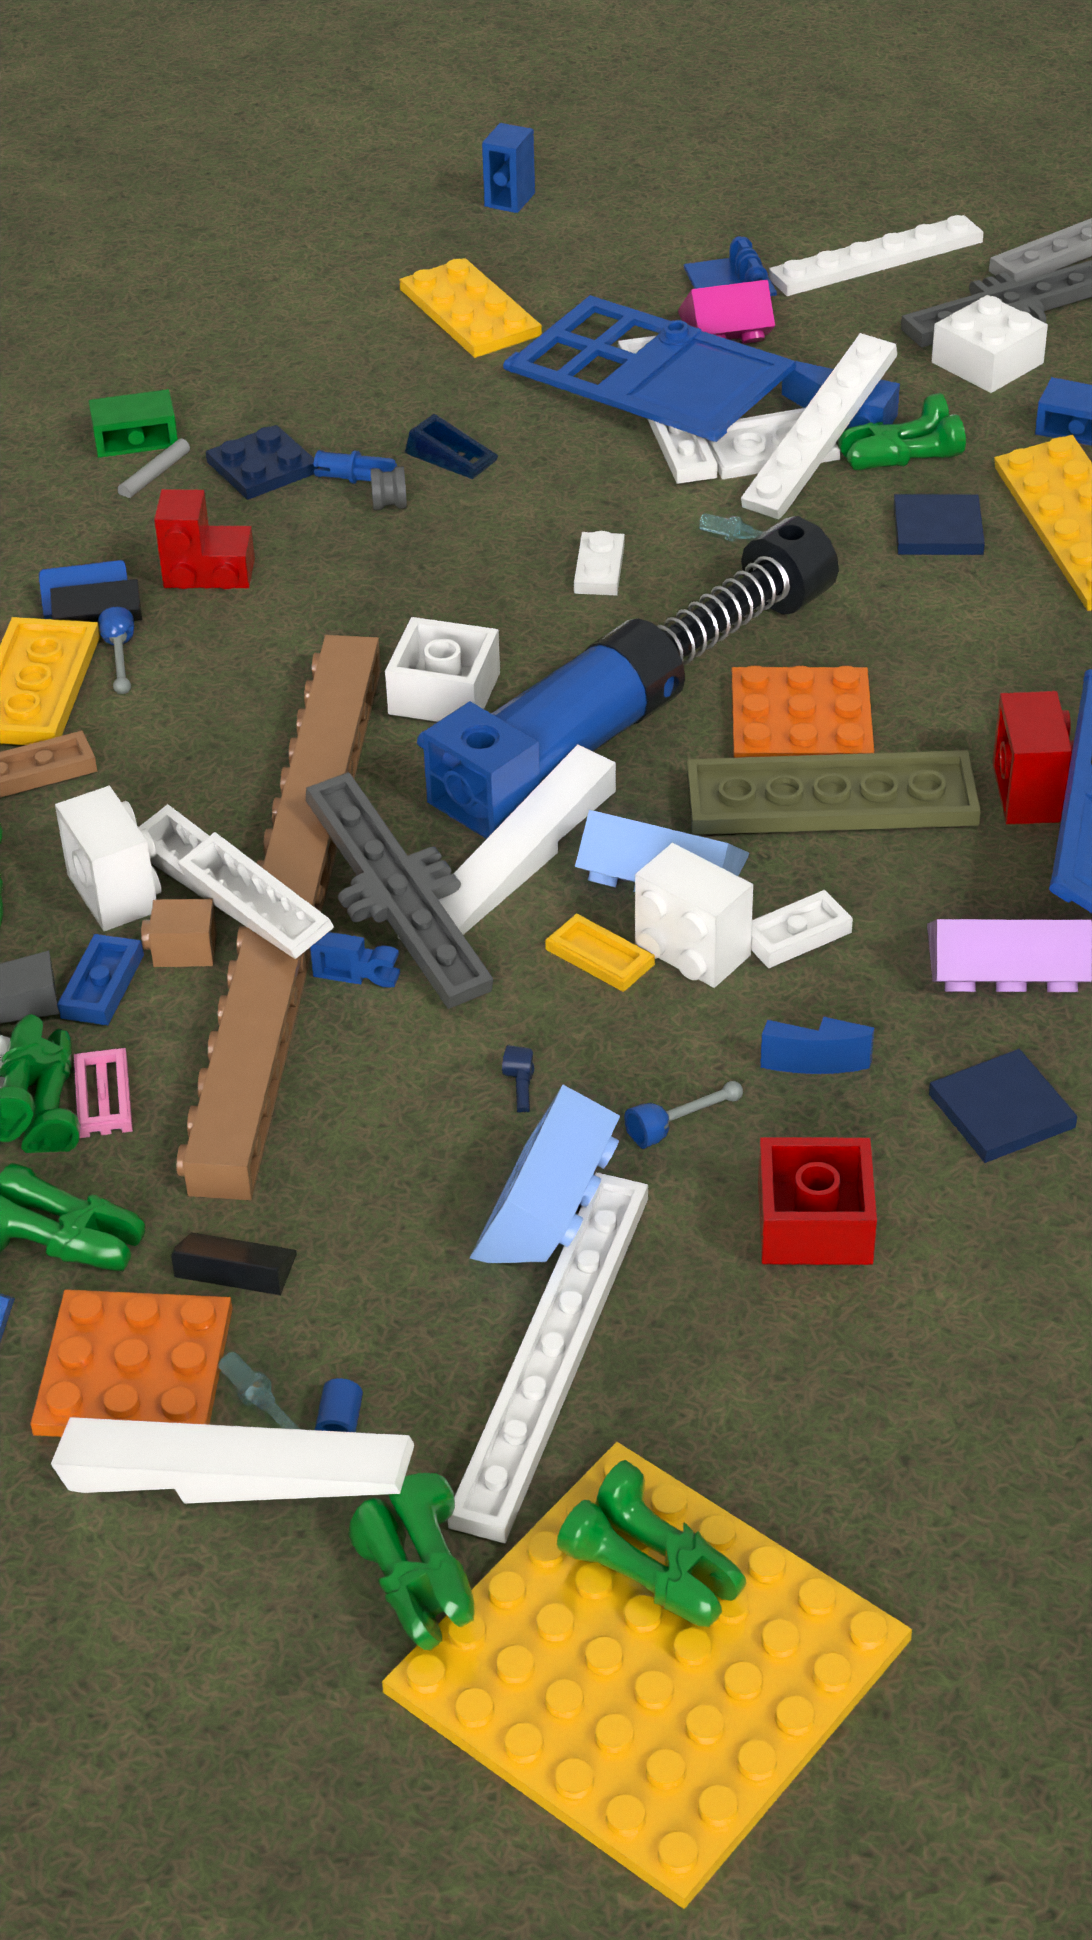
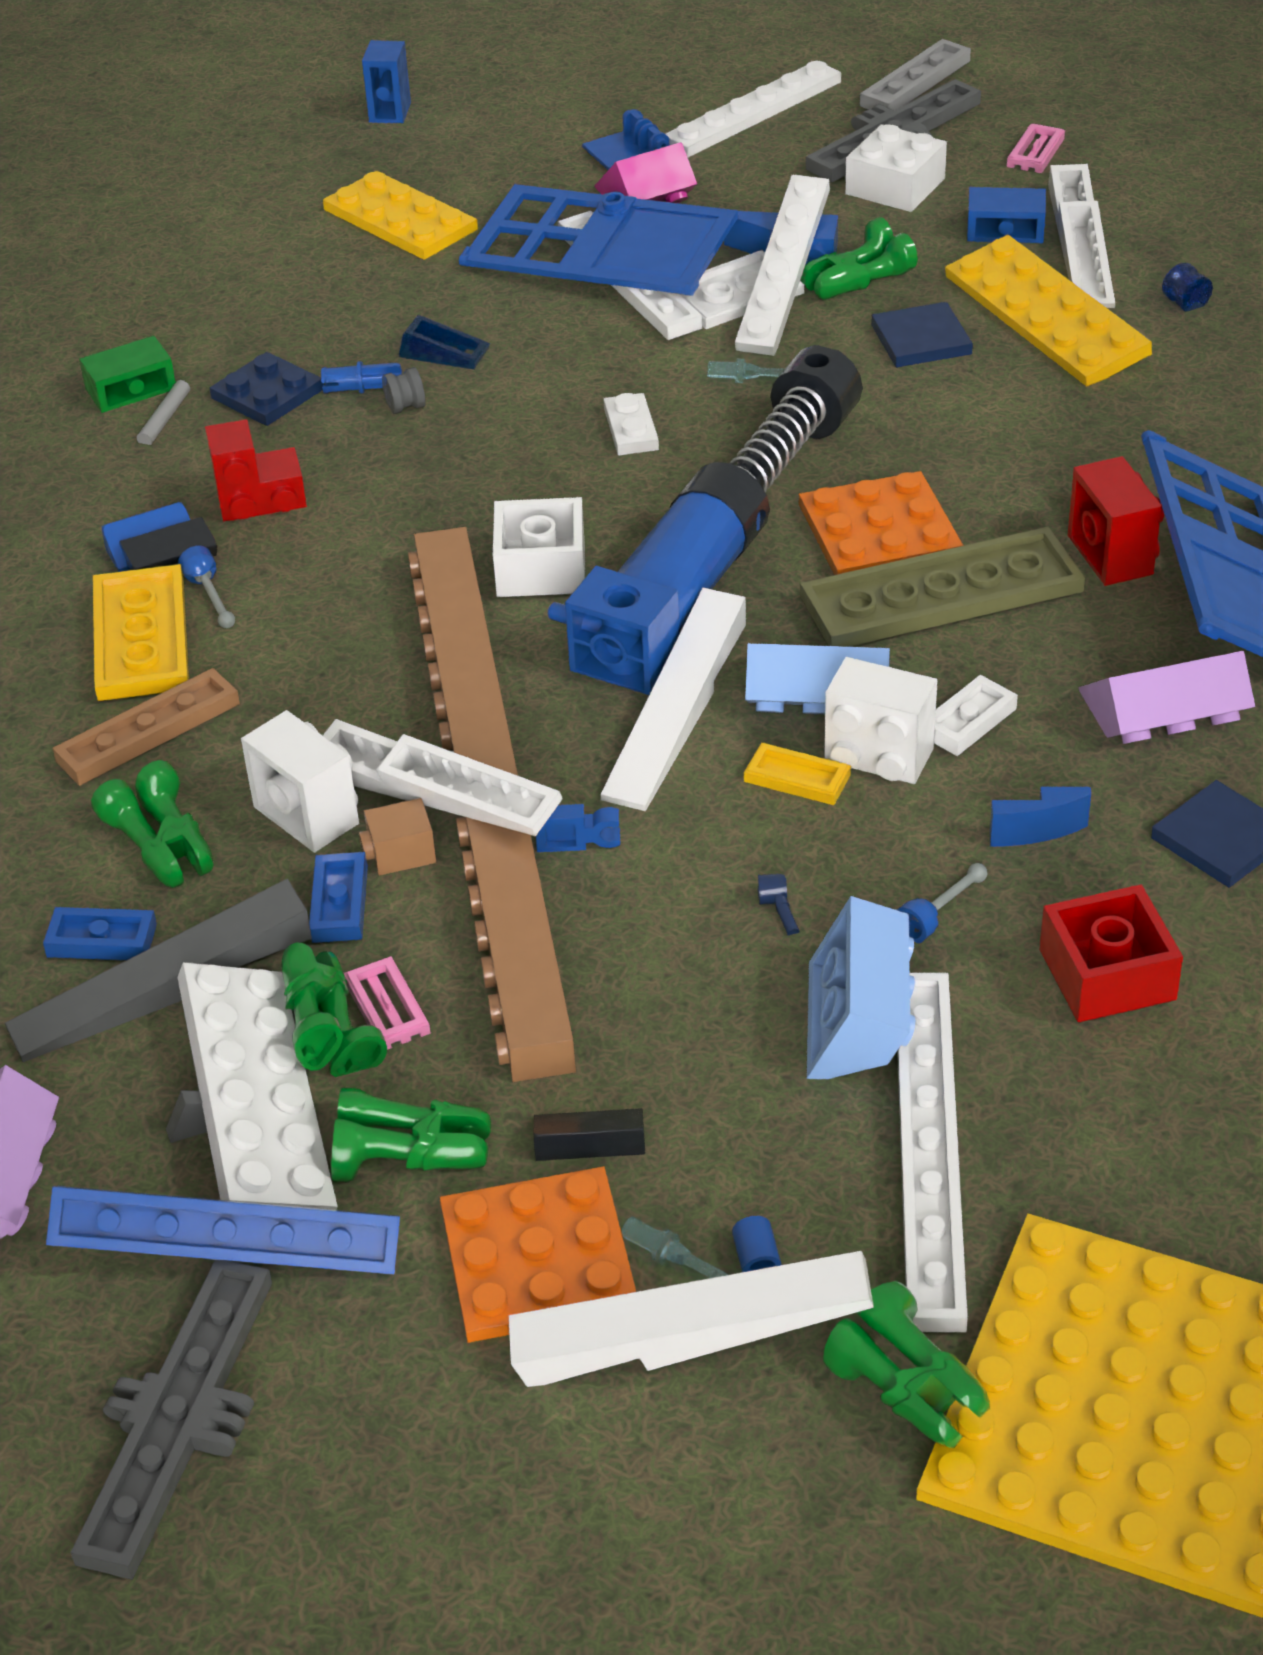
camera: 15 degrees left, 0 degrees up
dark grey hinge [305,772,494,1009] -> none
green piece [557,1460,746,1627] -> none

